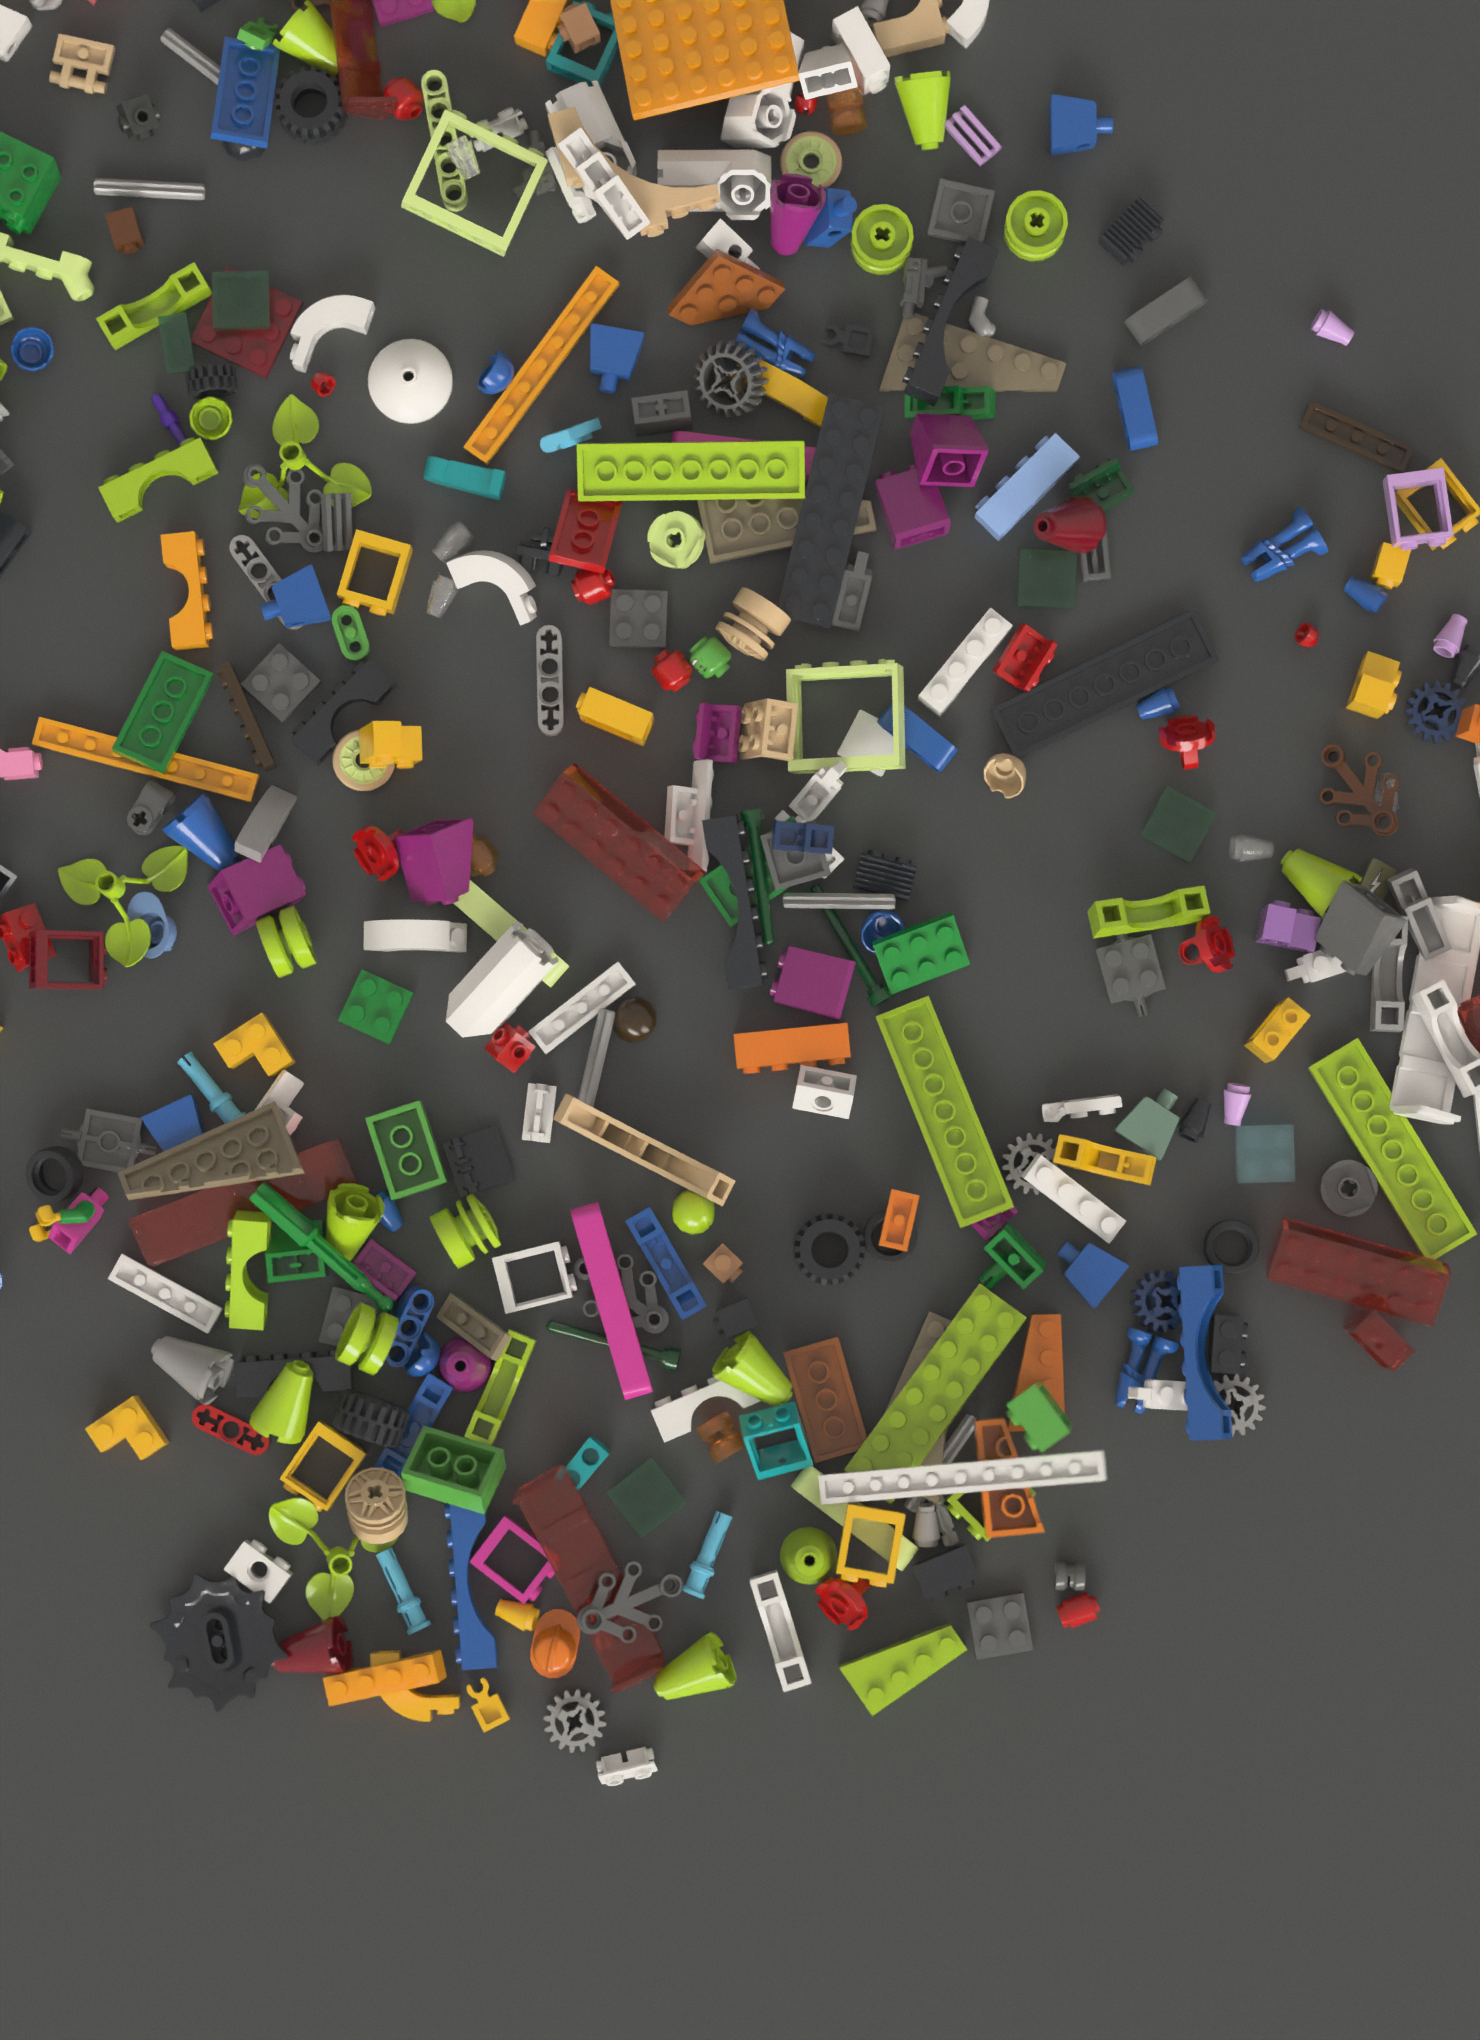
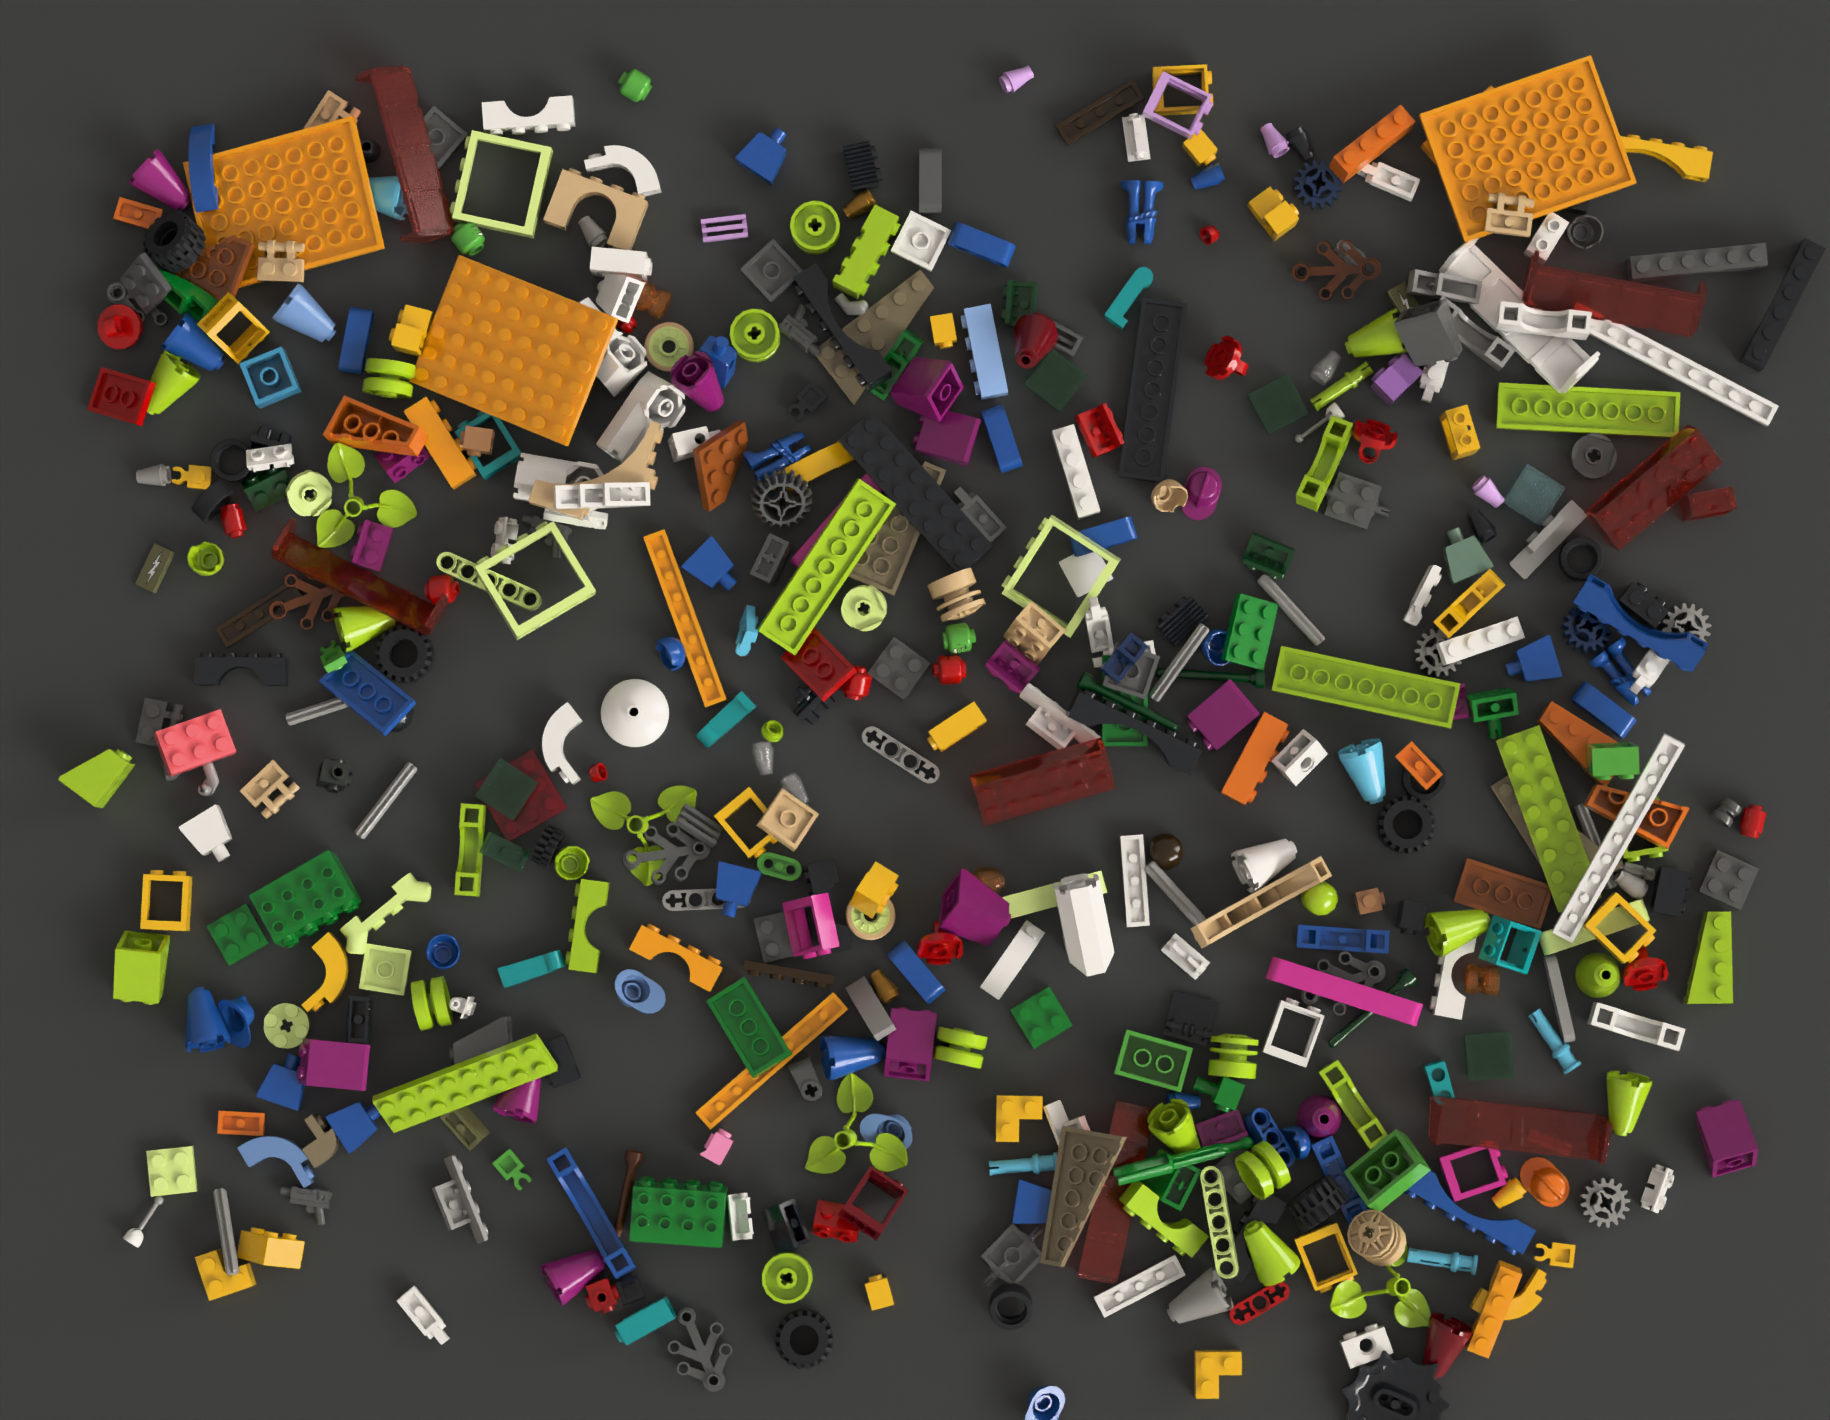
camera: 55 degrees left, 0 degrees up
torso [29,1187,109,1255] -> none
reddish brown brick [105,207,146,254] -> none
dark purple bar [151,393,188,447] -> none
dark tan plate [436,1293,512,1361] -> none
clear cone [445,135,481,180] -> none
white arch [447,550,537,625] -> none
red brick [484,1022,536,1073] -> none
dark grey plant [577,1560,683,1643] -> none
lime cone [895,71,951,150] -> none
blue cone [1136,687,1180,720] -> none
none -> teal leg [497,950,566,988]
none -> medium blue piece [614,969,666,1014]
none -> tan tile [756,788,819,852]
none -> lime plate [761,720,783,742]
none -> dark pink window [782,893,840,959]
none -> lime wedge [833,204,901,300]
none -> pearl gold cone [843,189,877,220]
none -> pearl gold cone [869,969,900,1004]
none -> blue beam [886,939,946,1005]
none -> white plate [891,211,951,272]
none -> yellow brick [930,313,957,349]
none -> blue beam [981,404,1023,473]
none -> teal leg [1103,267,1153,330]
none -> white hinge [1122,113,1151,162]
none -> magenta piece [1181,467,1222,520]
none -> green brick [1193,1076,1245,1113]
none -> yellowish green beam [1200,1166,1239,1279]
none -> white cone [1231,839,1297,893]
none -> dark green bracket [1241,532,1295,579]
none -> light grey axle [1257,573,1325,646]
none -> hinge [1295,402,1345,443]
none -> lime pin [1310,361,1374,412]
none -> medium azure cone [1338,738,1386,804]
none -> light grey bracket [1509,500,1587,579]
none -> light grey beam [1543,954,1575,1043]
none -> blue beam [1570,681,1637,739]
none -> magenta slope [1695,1100,1758,1178]

